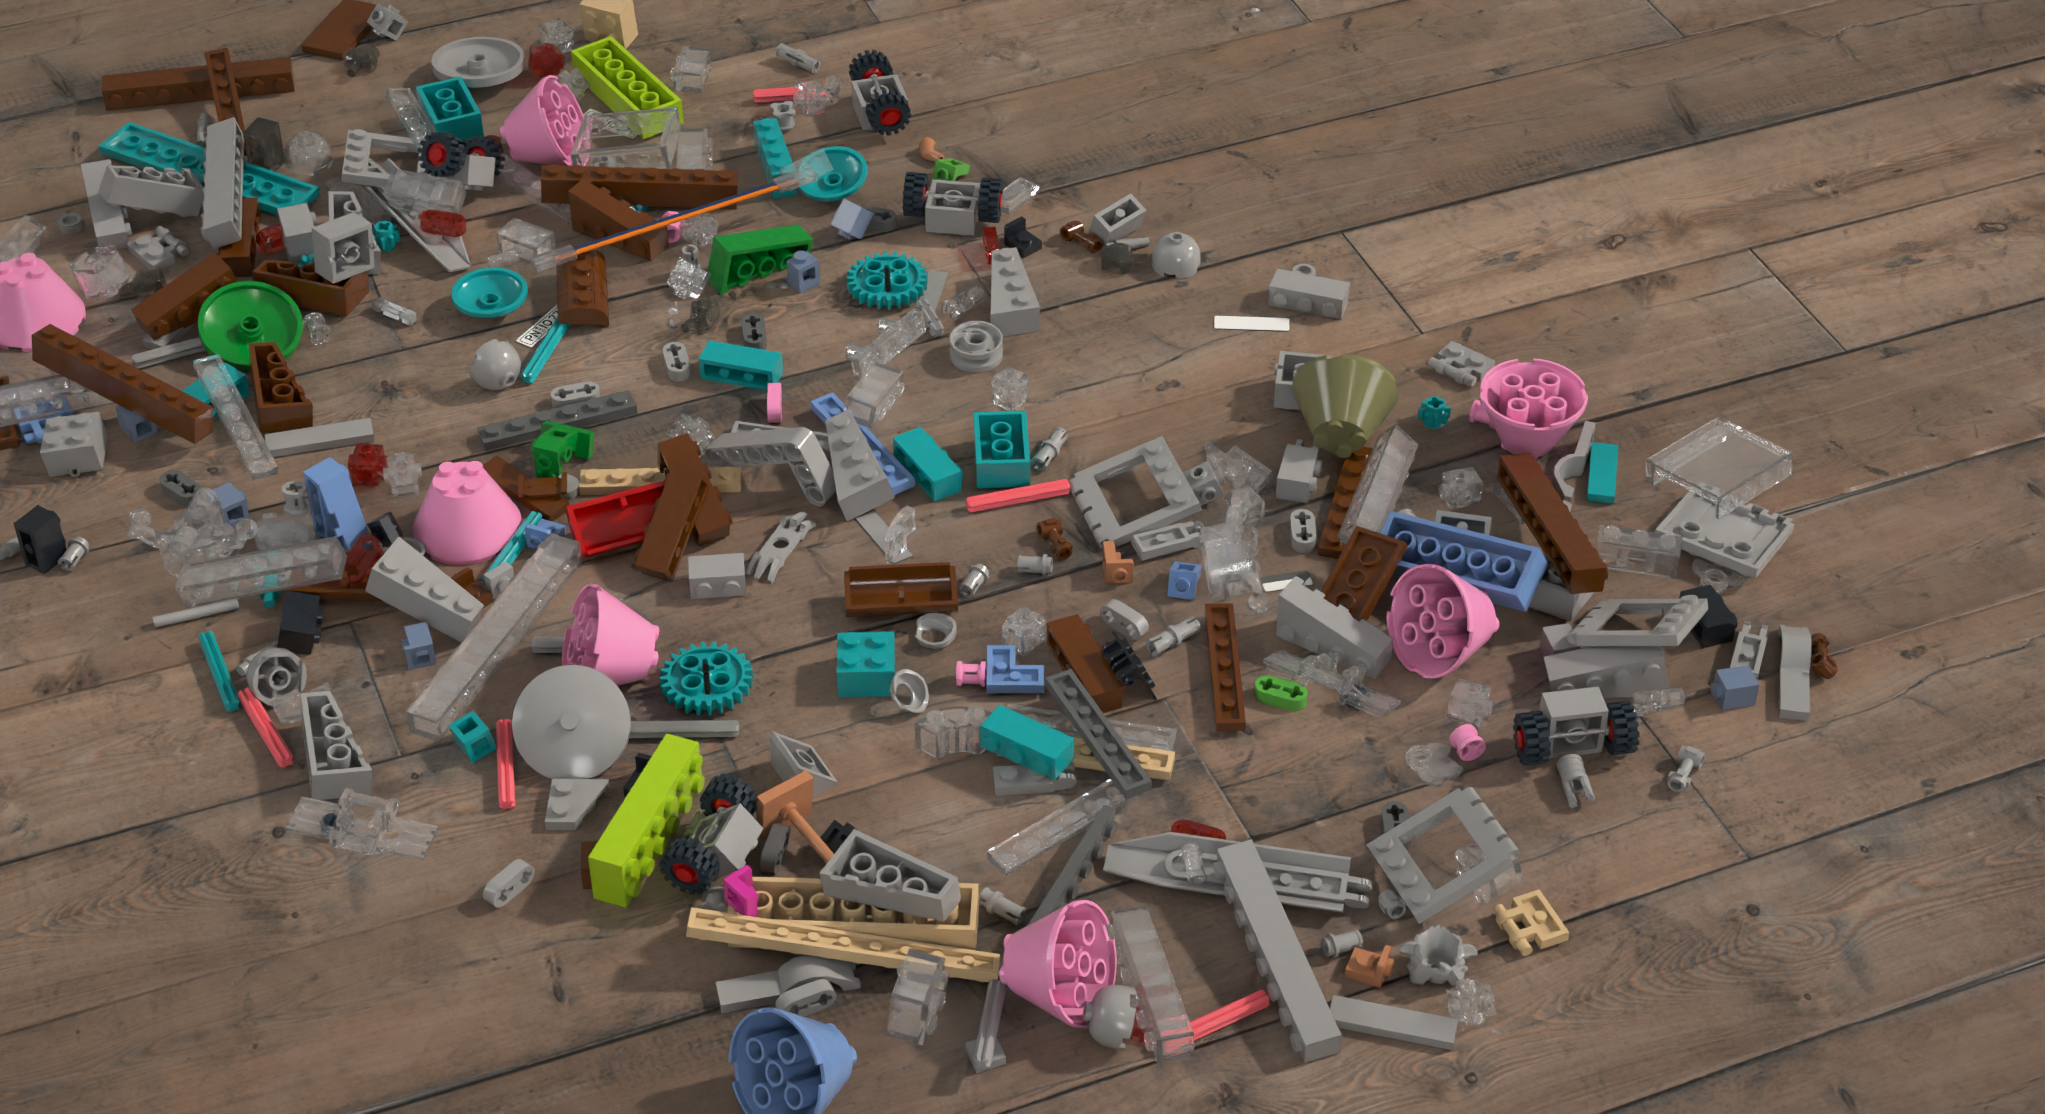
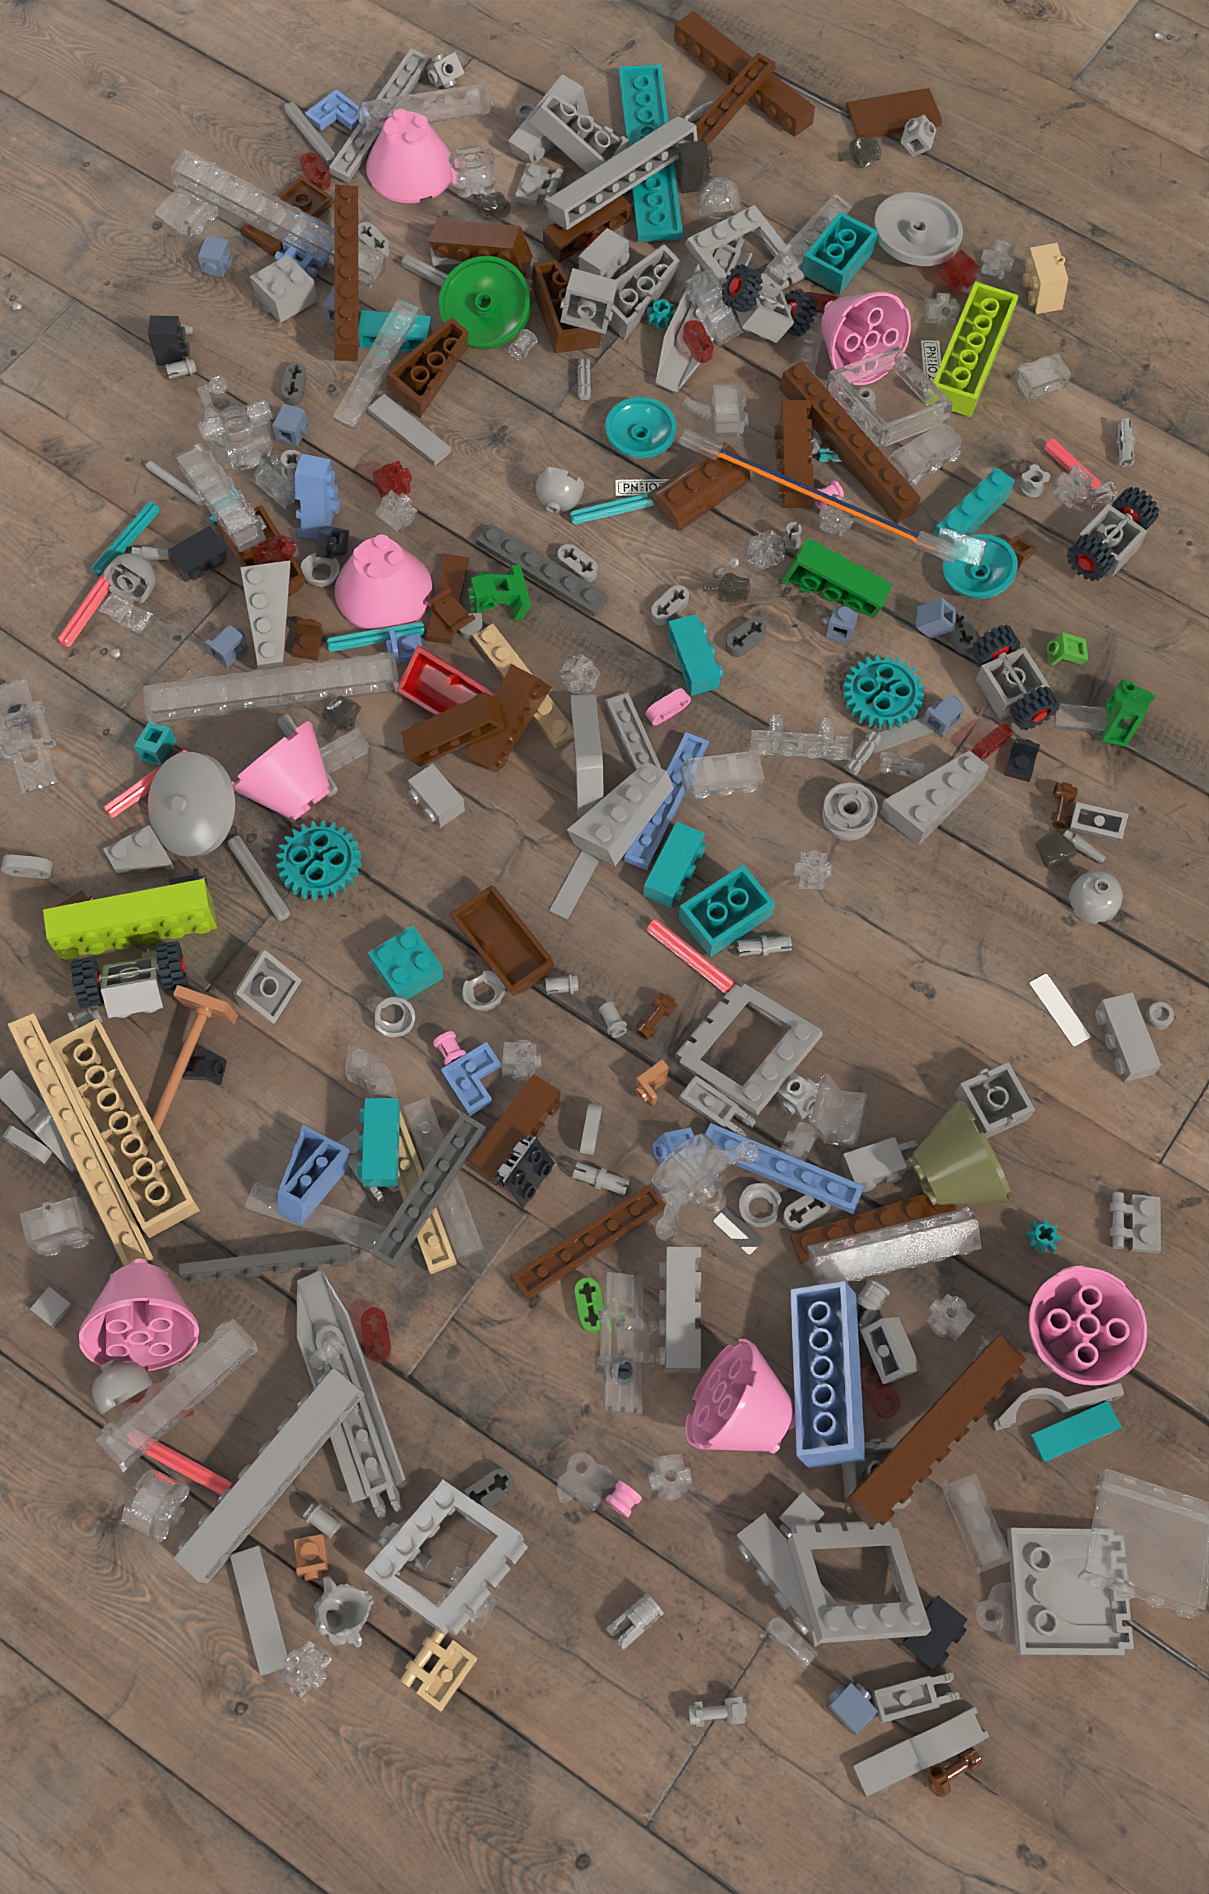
camera: 55 degrees right, 25 degrees up
light grey wedge [300,691,372,801] -> none
light grey plate [484,562,516,600] -> none
dark pink bracket [723,865,758,917] -> none
light grey piece [746,512,816,584] -> none
dark grey beam [760,823,791,874] -> none
light grey wedge [820,829,961,922] -> none
clear slope [885,505,915,563] -> none
nougat arm [919,137,944,163] -> none
light grey axle [973,979,1006,1070] -> none
light grey pin [979,887,1026,926] -> none
reddish brown tile [1320,526,1407,621] -> none
brick [1513,687,1640,766] -> none
none -> clear brick [122,1469,190,1543]
none -> medium blue wedge [277,1124,349,1226]
none -> clear smoke piece [322,694,361,742]
none -> medium blue plate [699,1123,864,1214]
none -> light grey piece [739,1183,781,1227]
none -> sand blue brick [923,694,966,738]
none -> green tile [1102,678,1155,747]

